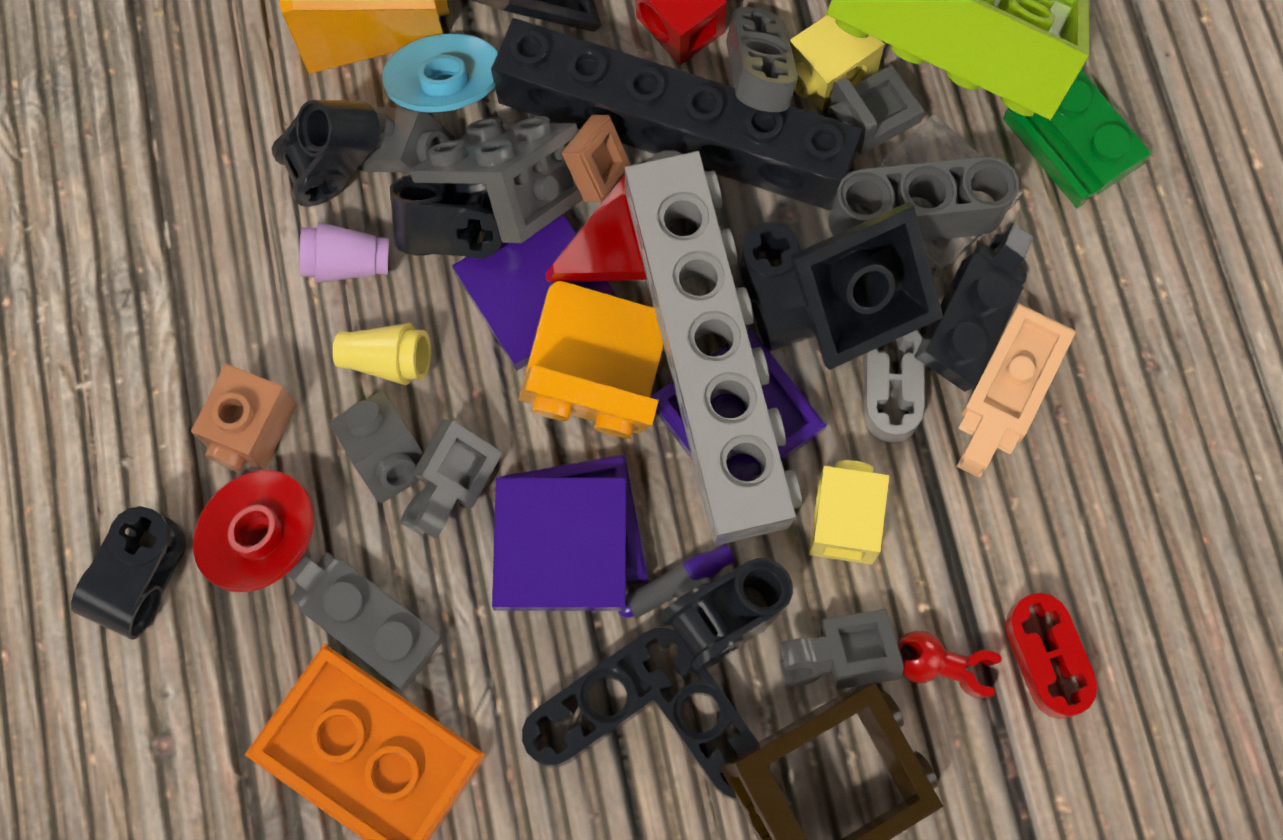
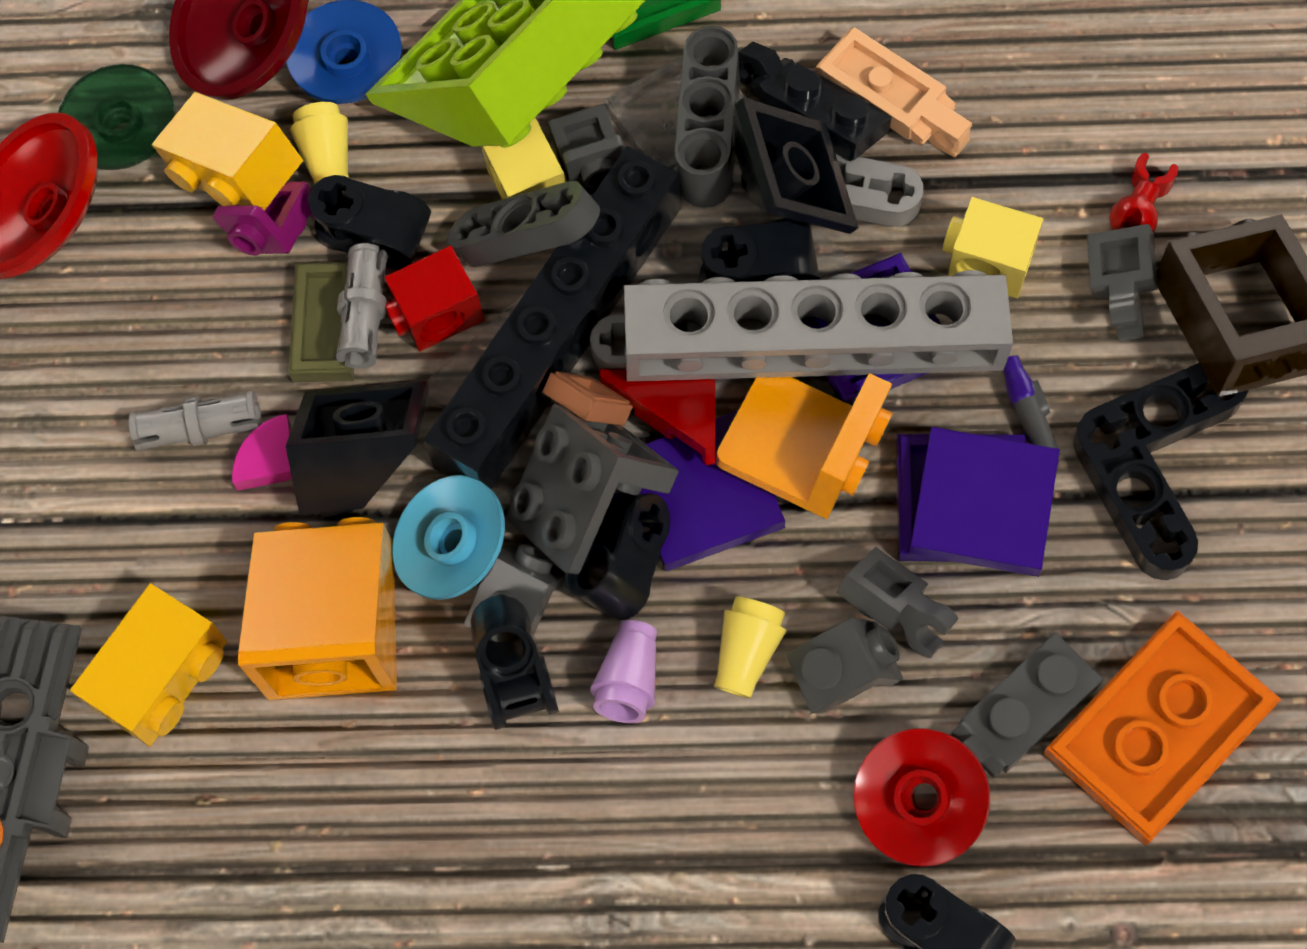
camera: 75 degrees left, 5 degrees down
nougat brick [191,363,297,472] -> none
black piece [659,558,793,673] -> none
red beam [1005,593,1098,719] -> none

